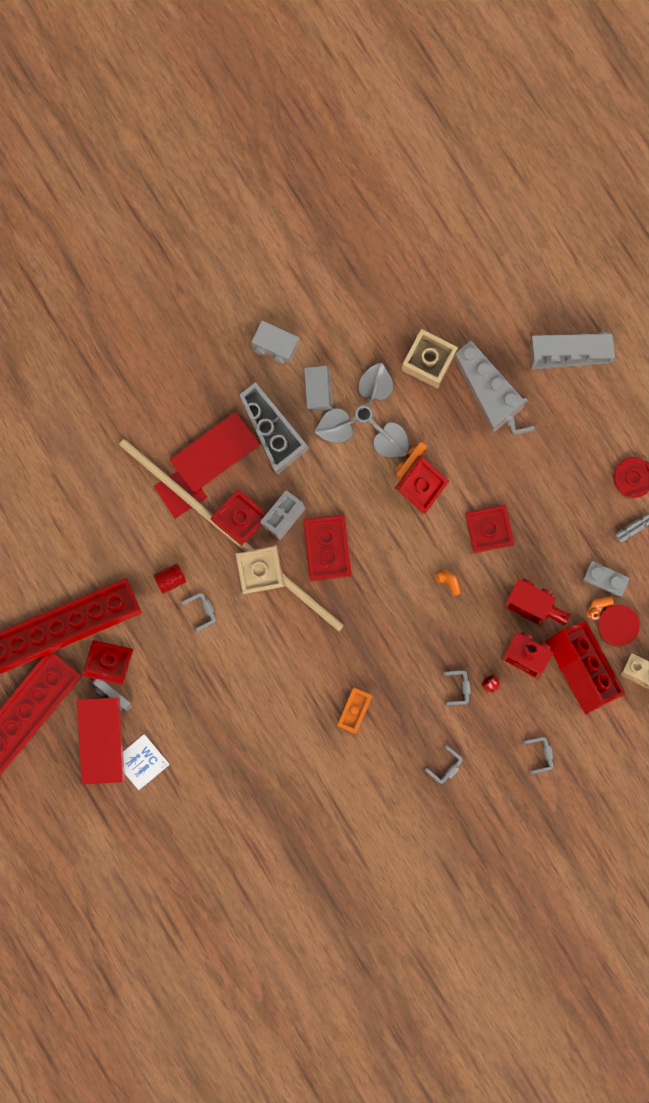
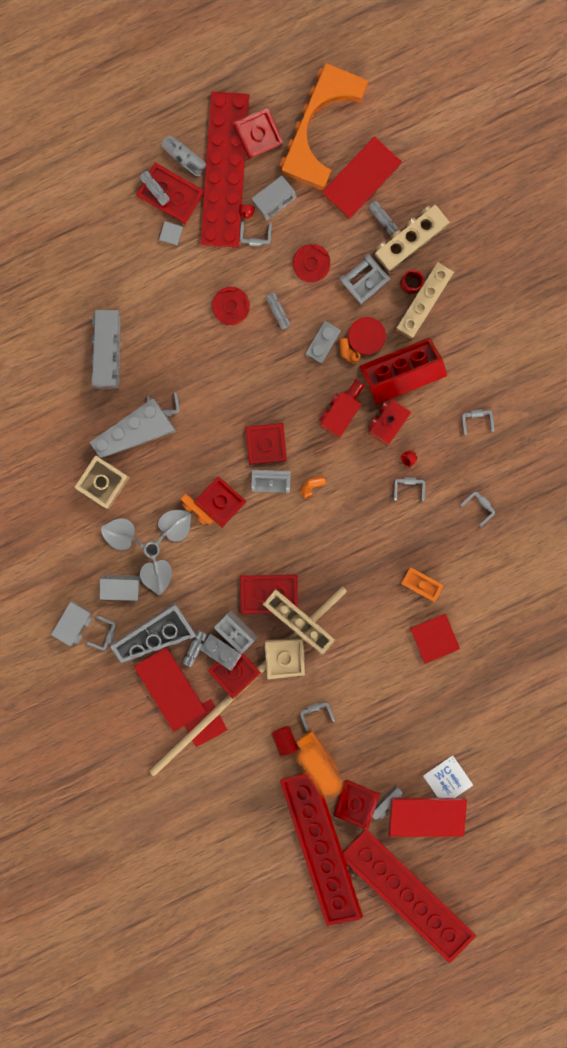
camera: 80 degrees left, 10 degrees up
none -> light grey piece [86,615,116,650]
none -> light grey axle [183,630,207,667]
none -> light grey plate [200,634,242,671]
none -> light grey hinge [251,470,291,493]
none -> tan brick [263,589,335,655]
none -> orange arch [296,729,342,797]
none -> red tile [410,614,460,664]

